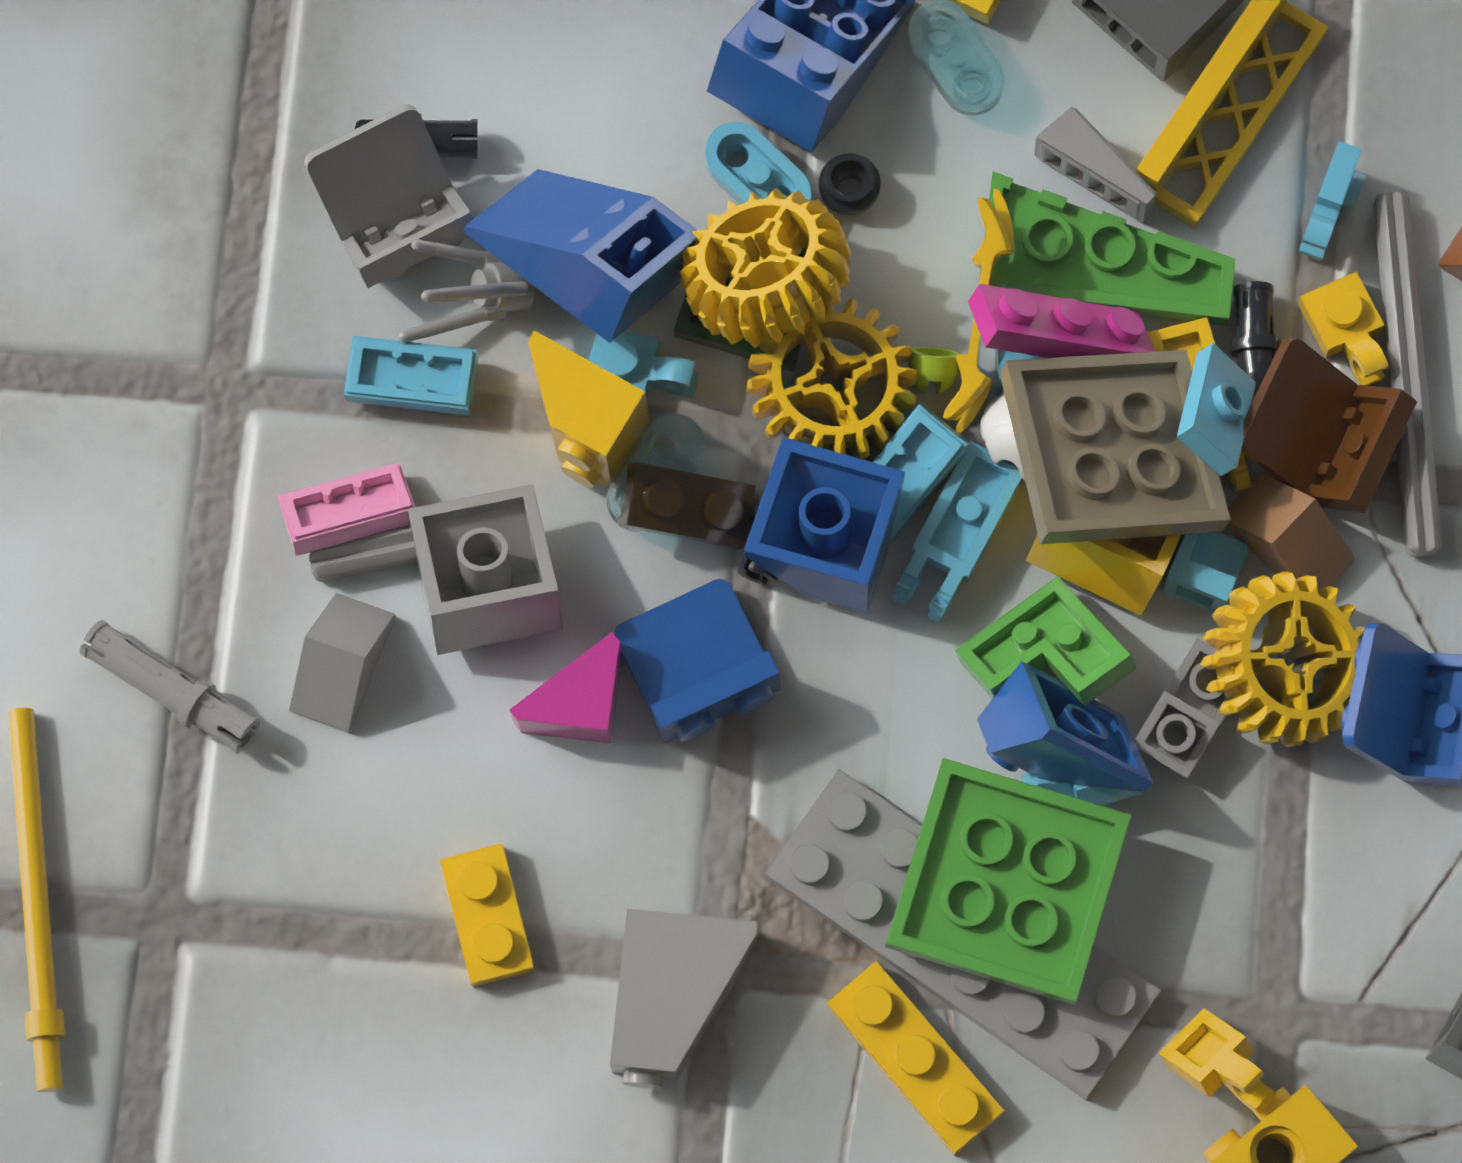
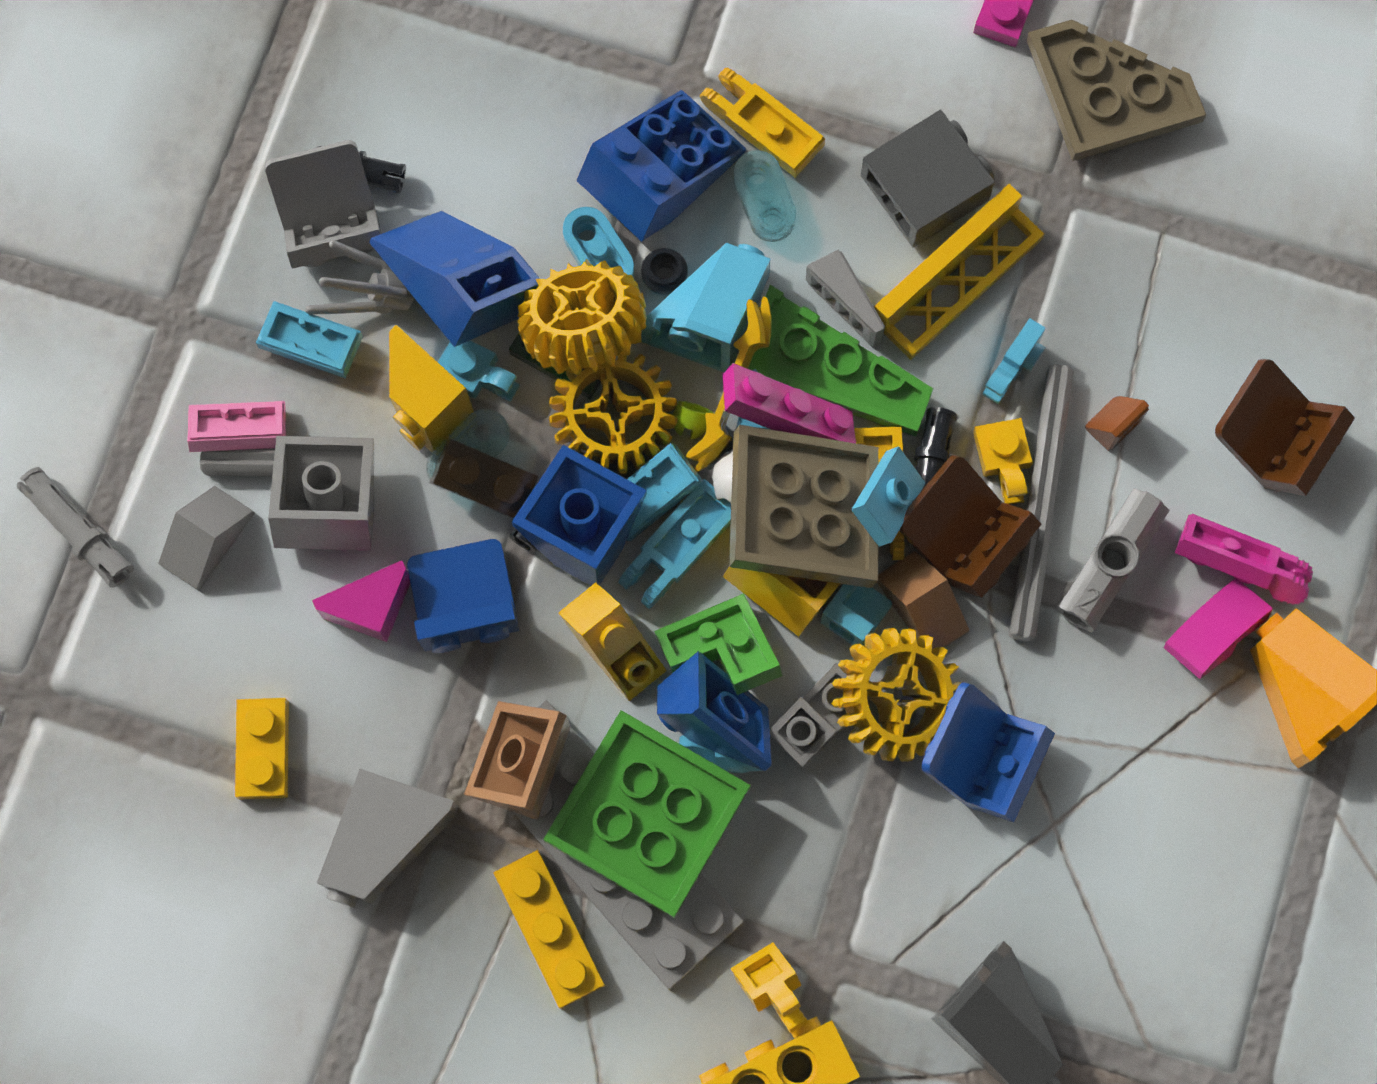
camera: 10 degrees right, 0 degrees up
none -> medium nougat slope [464,701,571,820]
none -> yellow slope [558,582,667,701]
none -> medium azure slope [641,243,771,372]

